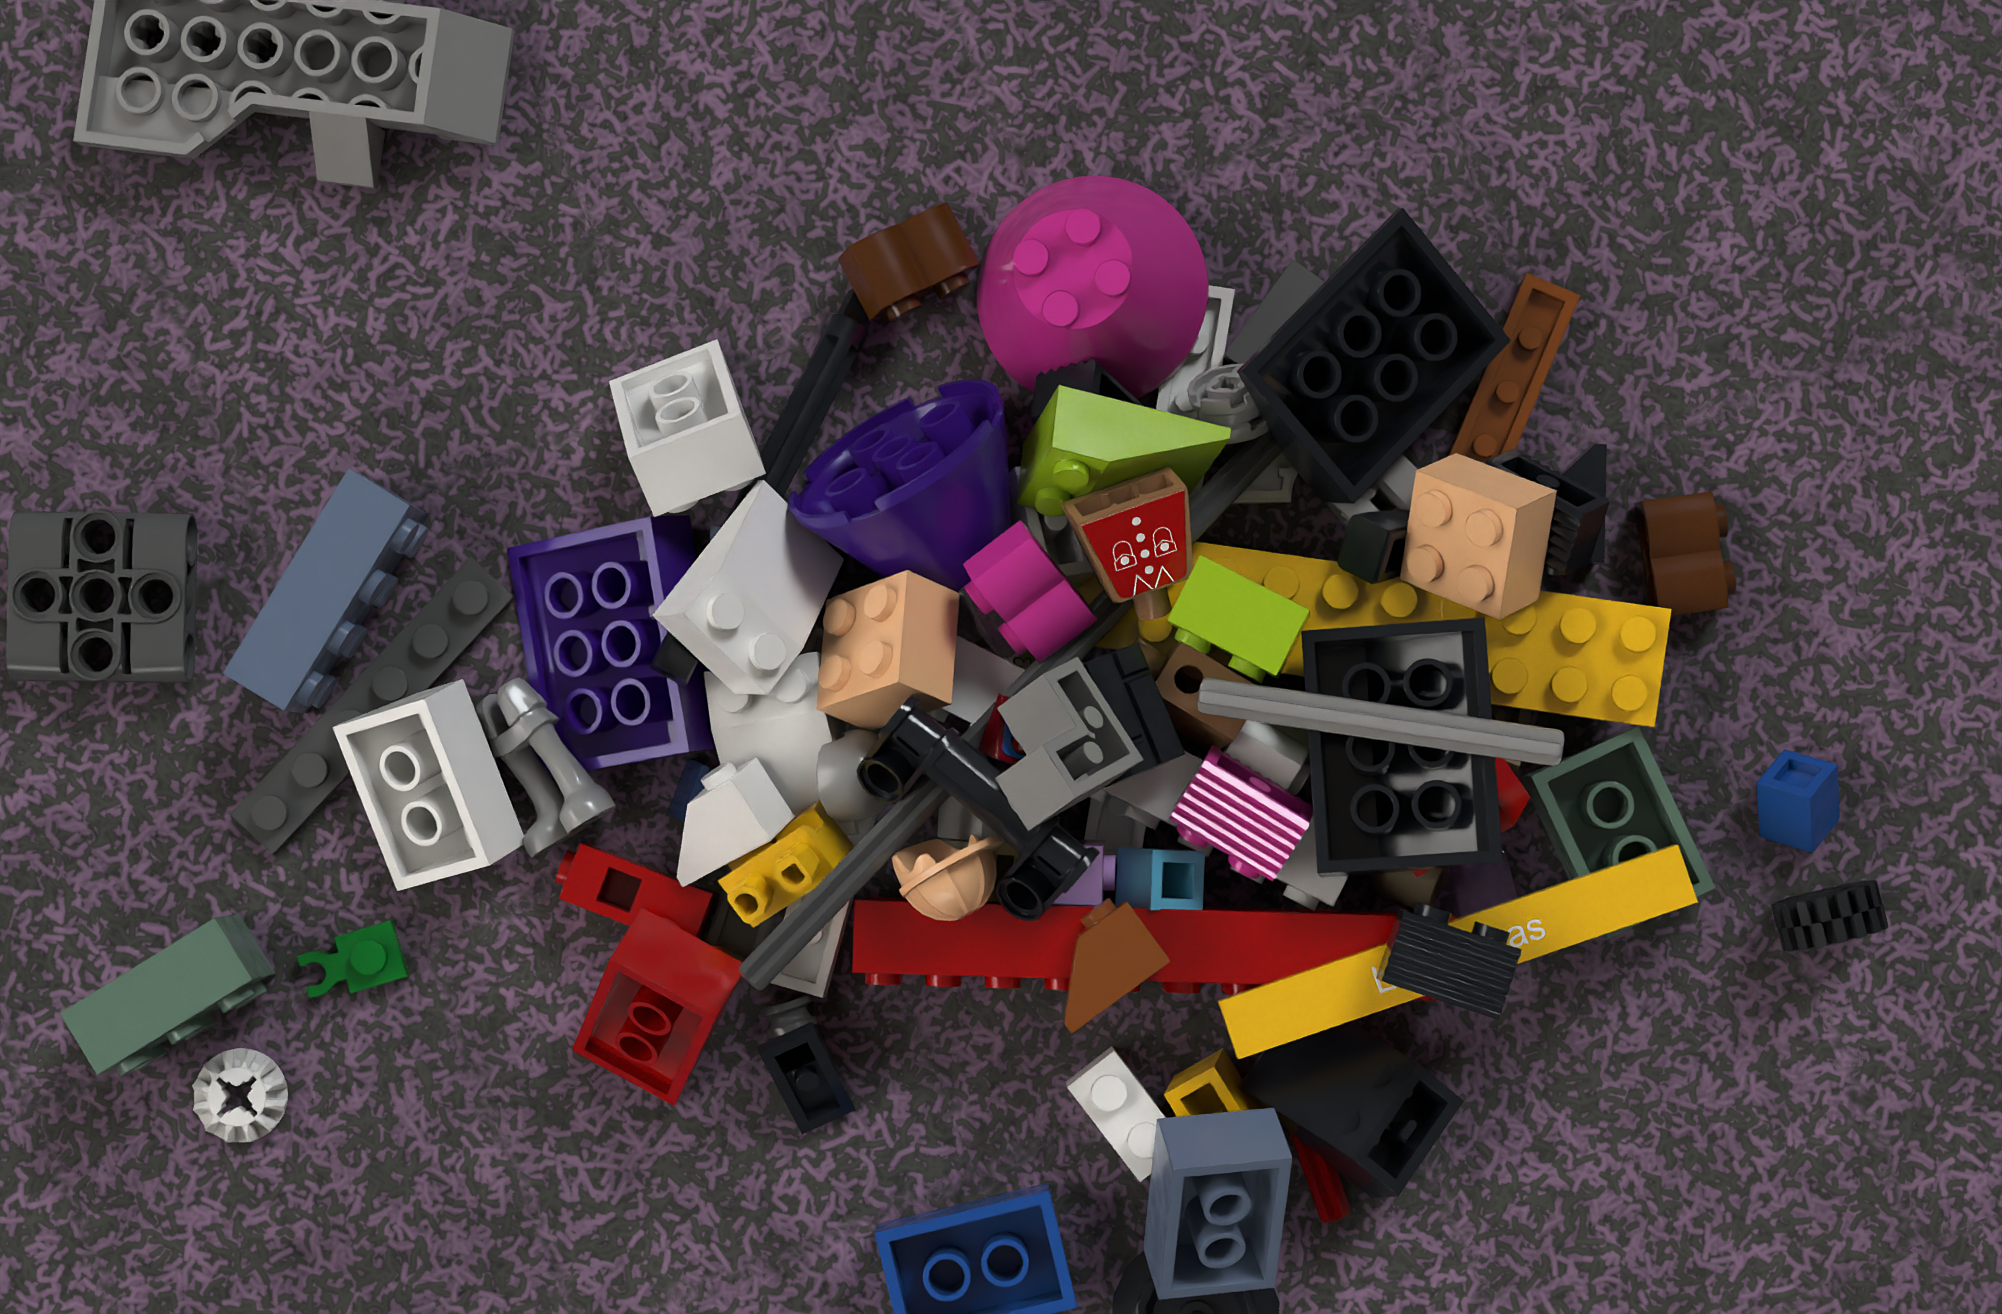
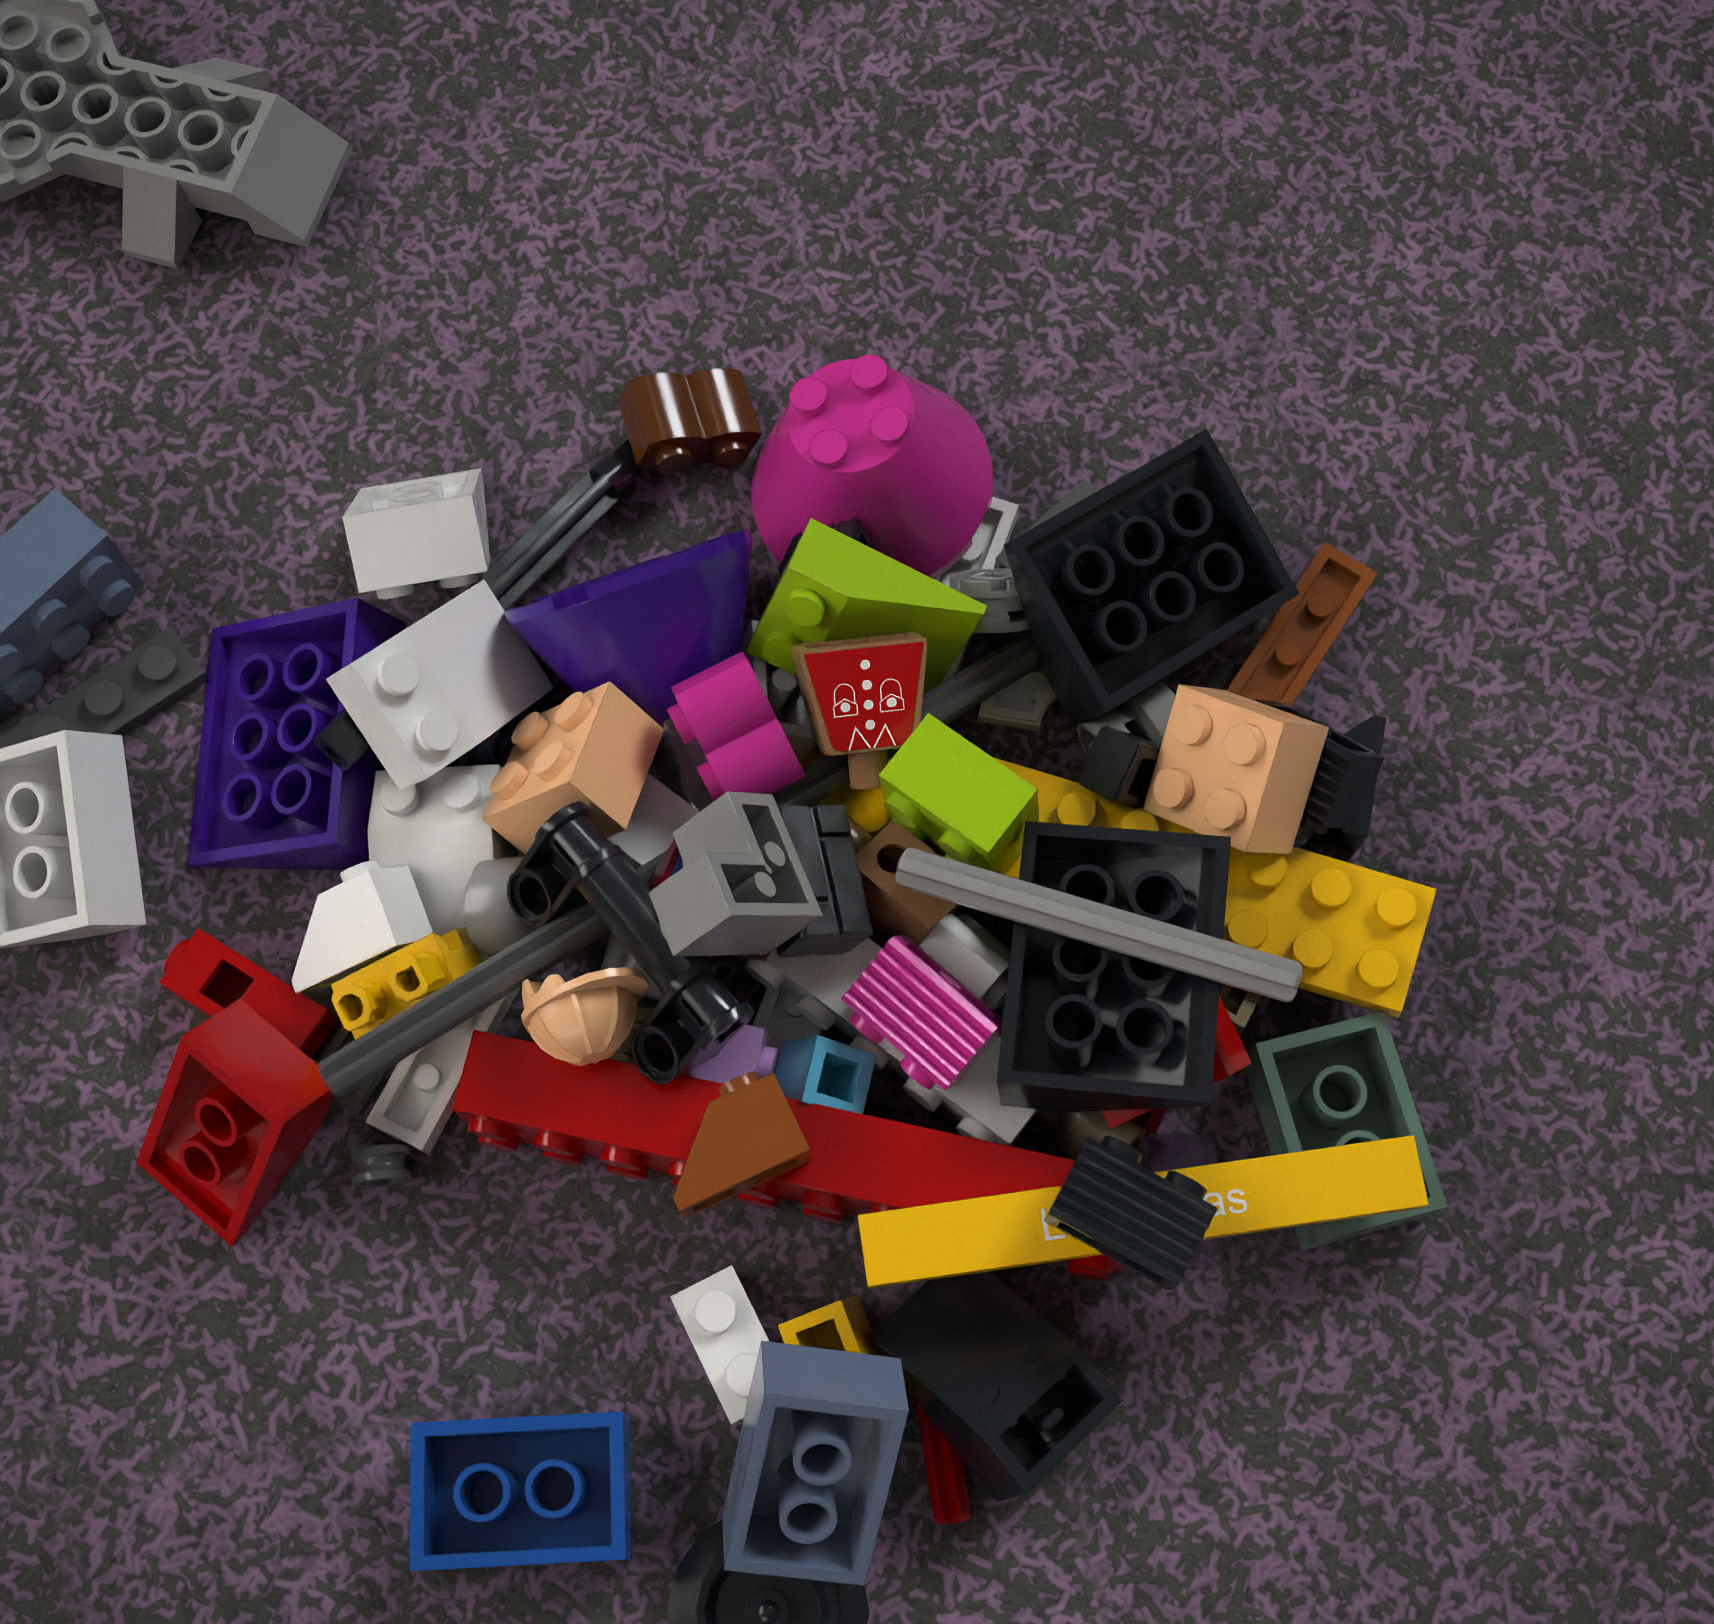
camera: 10 degrees right, 15 degrees down
light grey piece [476,678,617,858] -> none
black slope [757,1022,856,1134] -> none
reddish brown brick [1635,491,1736,616] -> none
blue panel [1756,749,1840,853] -> none
black tyre [1771,880,1889,952] -> none

